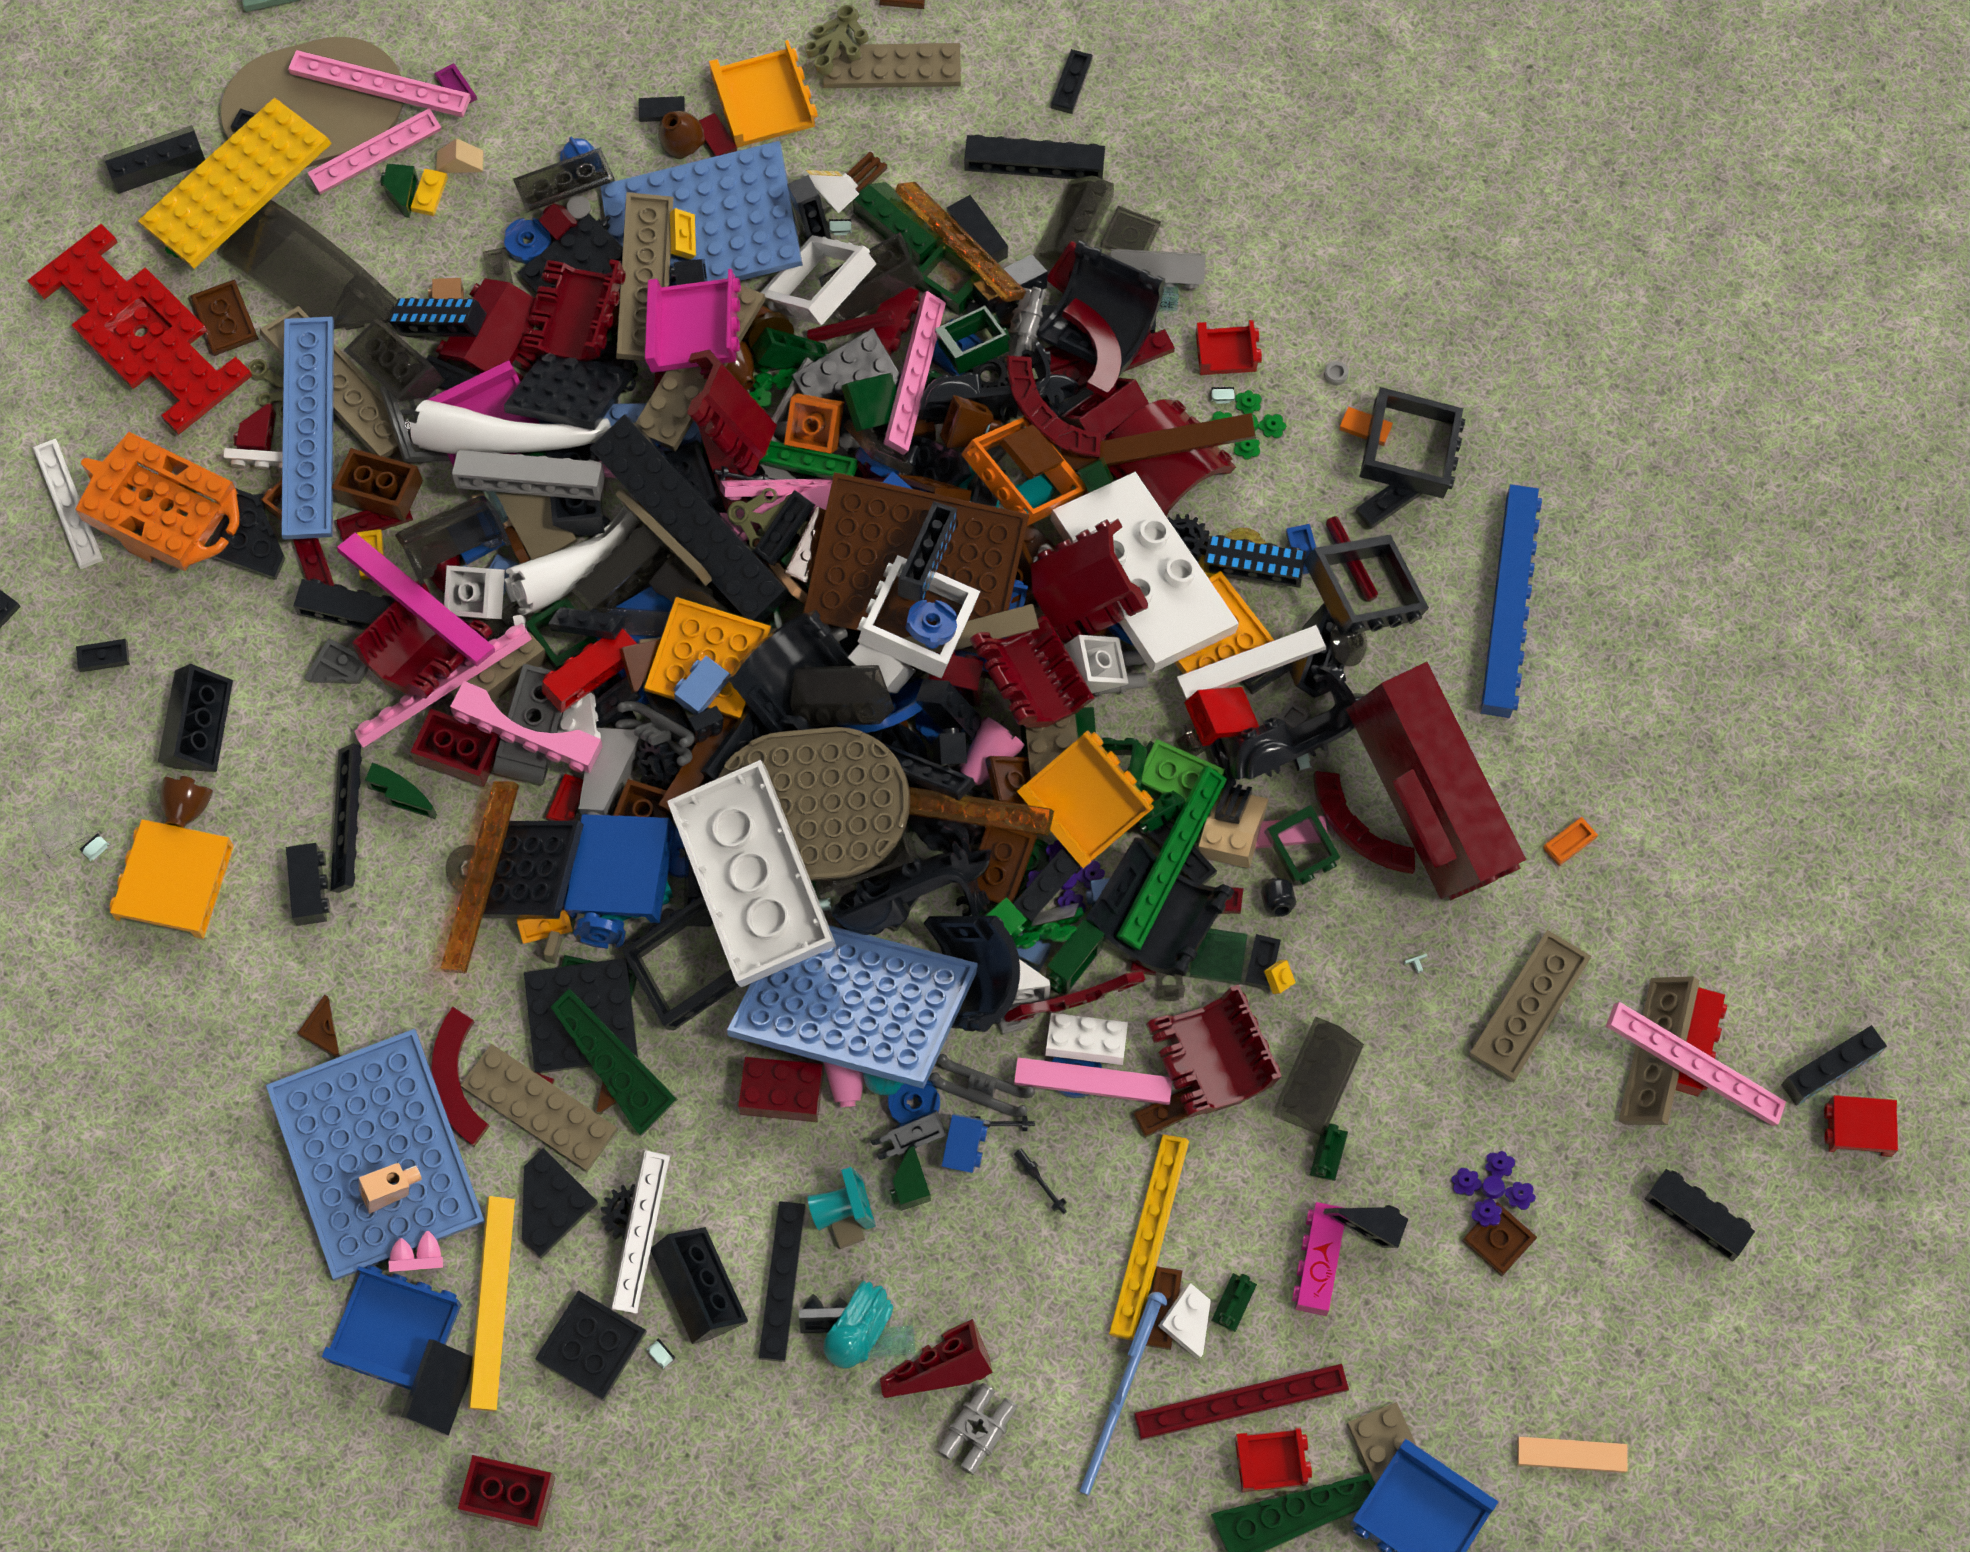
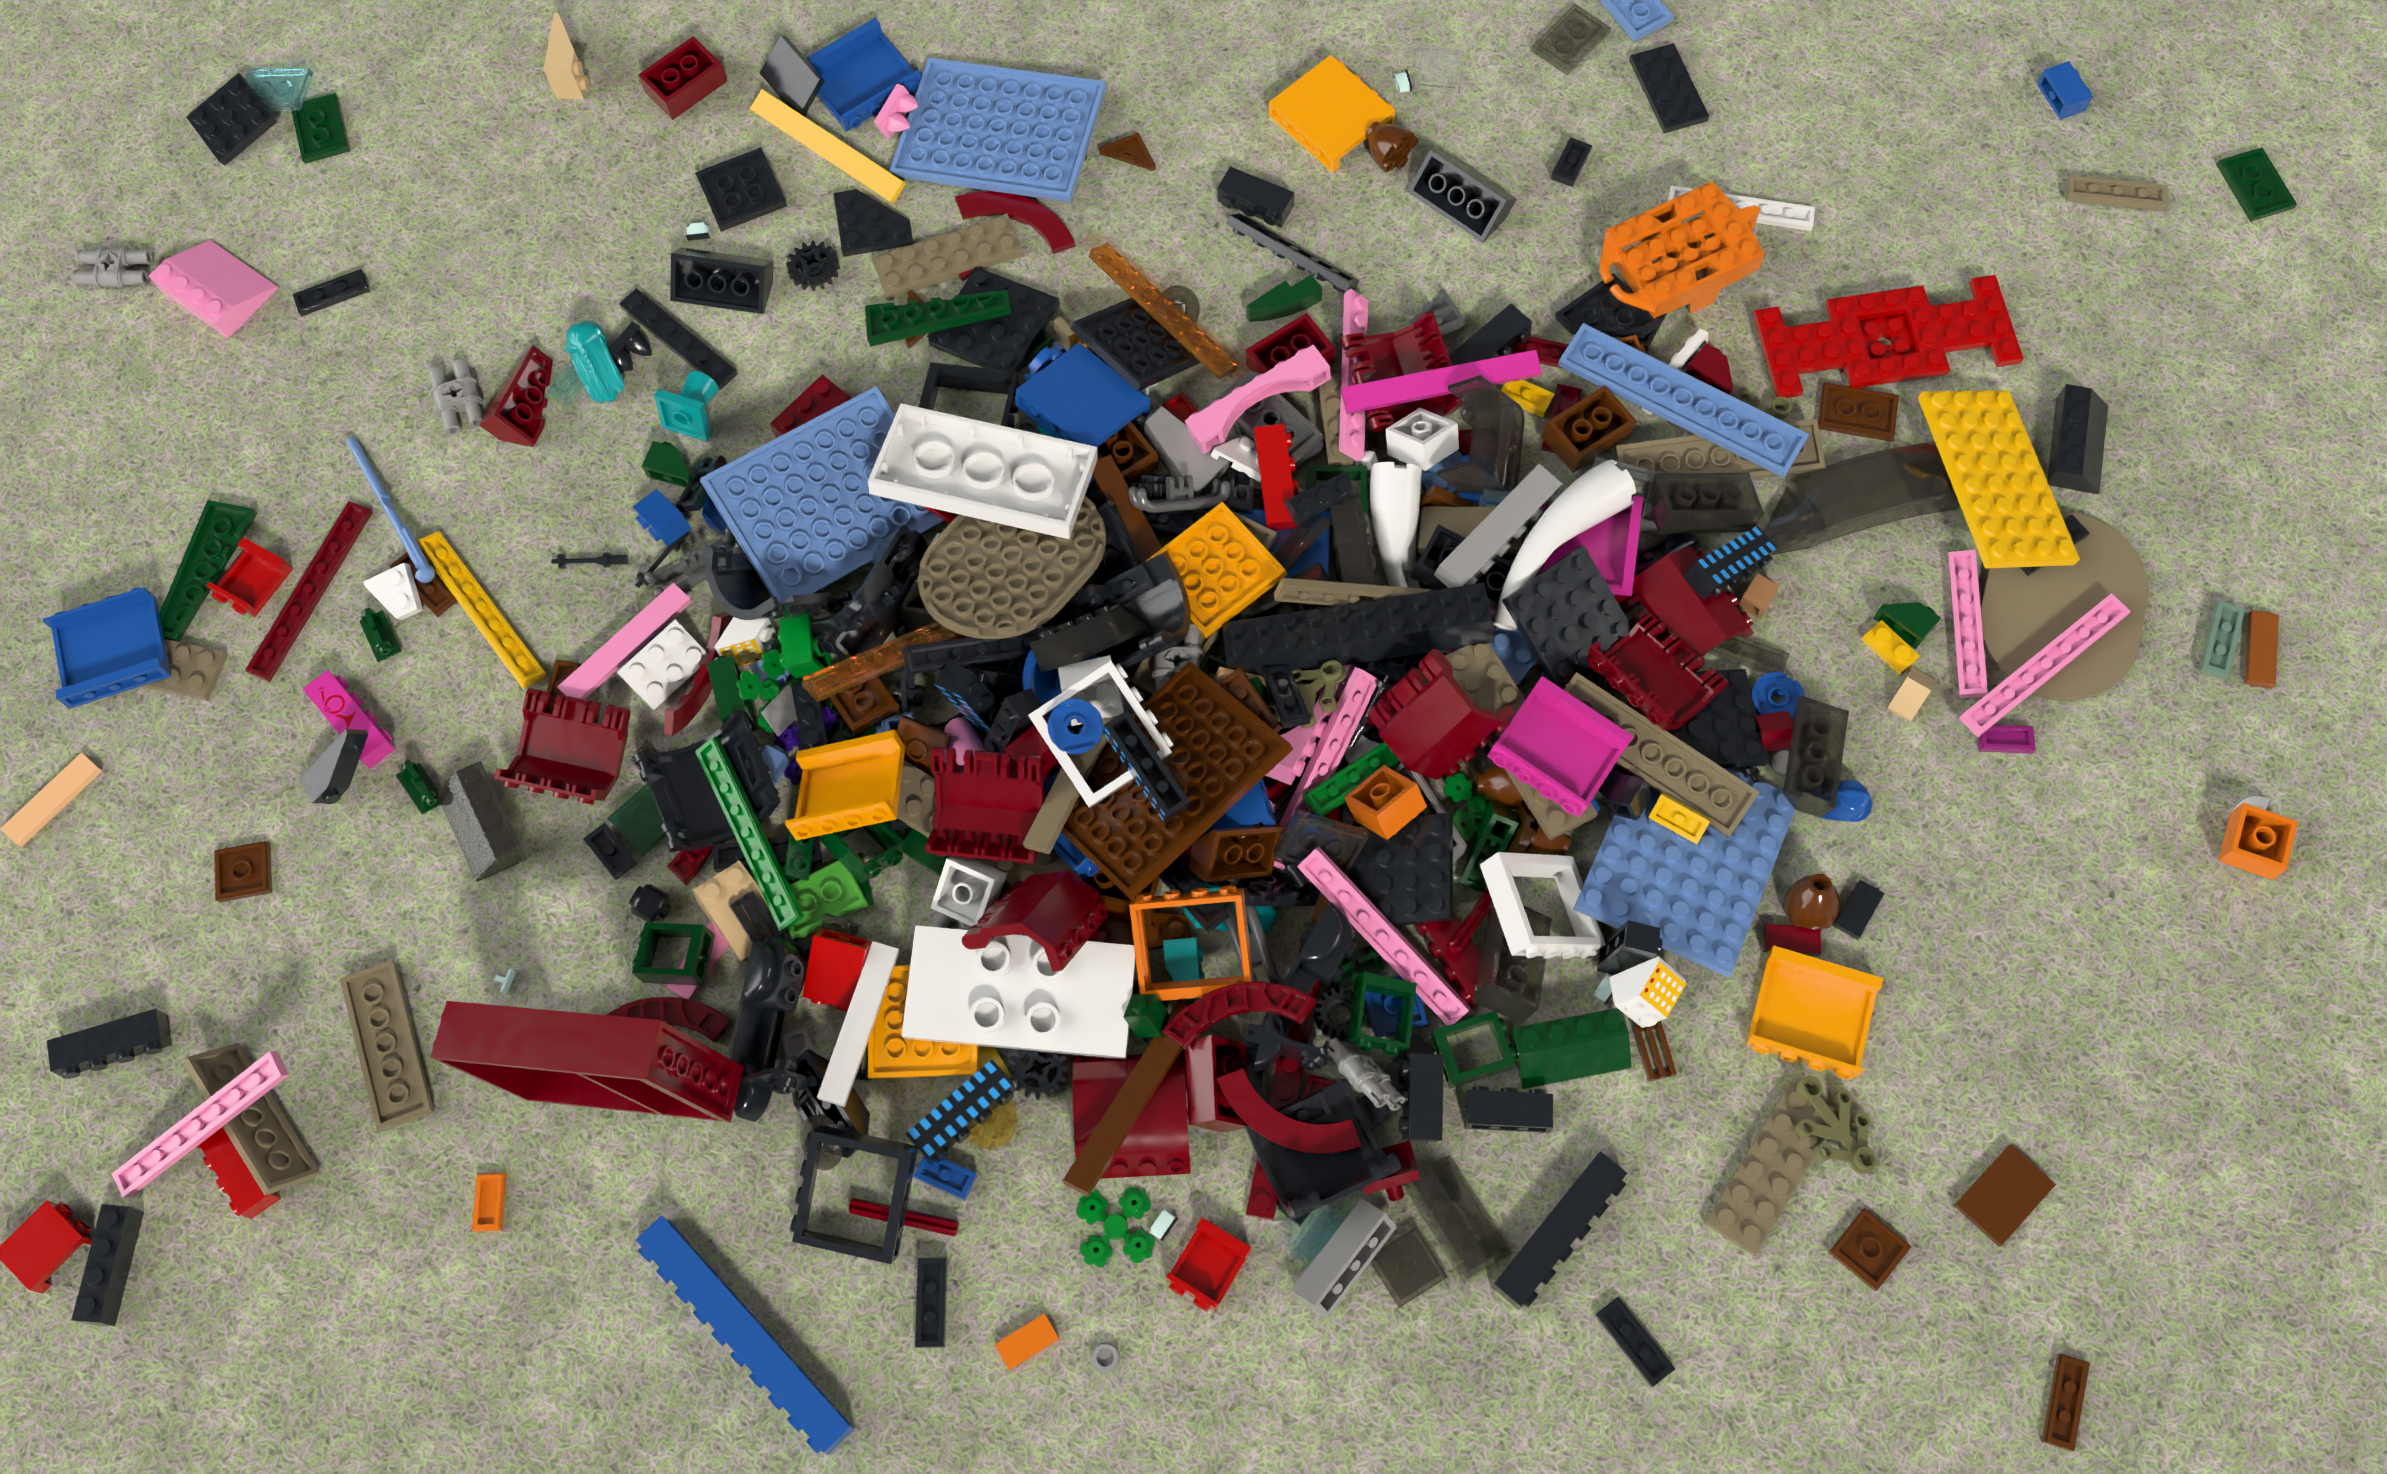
camera: 130 degrees right, 0 degrees up
light nougat torso [359,1163,422,1214] -> none
tile [610,1150,670,1313] -> none
reddish brown tile [619,639,661,693] -> none
medium blue brick [674,656,730,715] -> none
black piece [687,706,724,744] -> none
dark green tile [841,373,897,432] -> none
clear orange plate [895,182,1026,302] -> none
reddish brown torso [940,395,1002,448] -> none
reddish brown tile [999,424,1064,480] -> none
yellow plate [1264,959,1296,994] -> none
black window [1359,387,1466,499] -> none
dark purple plant [1452,1151,1536,1227] -> none

